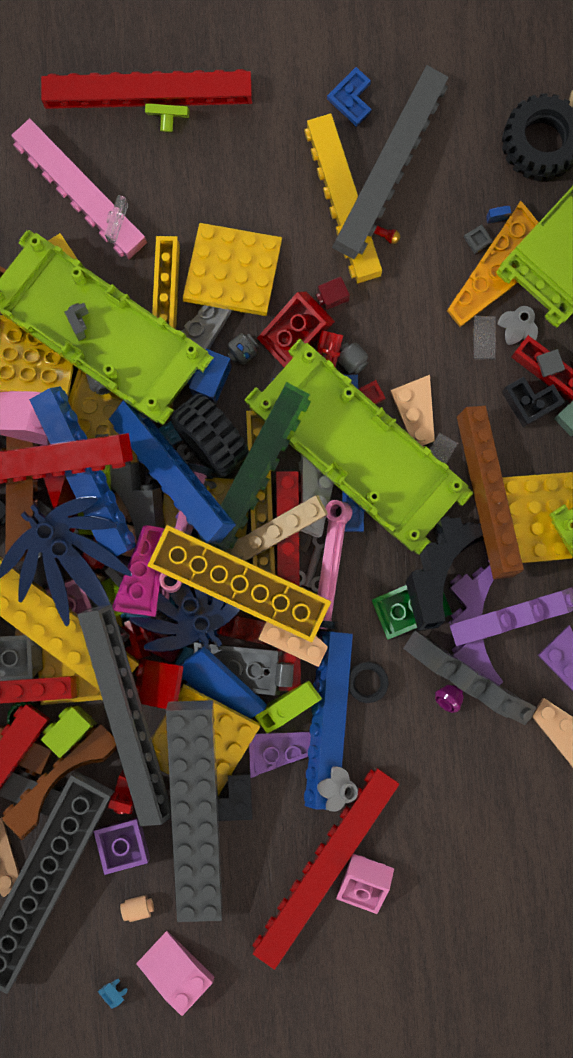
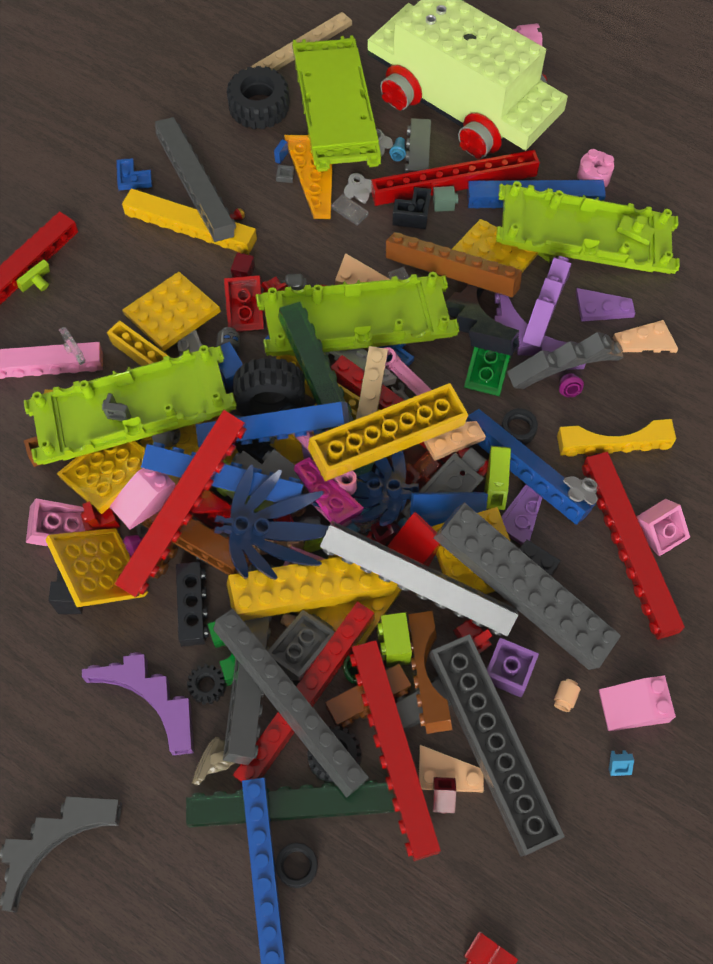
camera: 55 degrees left, 20 degrees down
dark grey tile [536,349,565,378] -> none
none -> yellow arch [557,419,676,457]

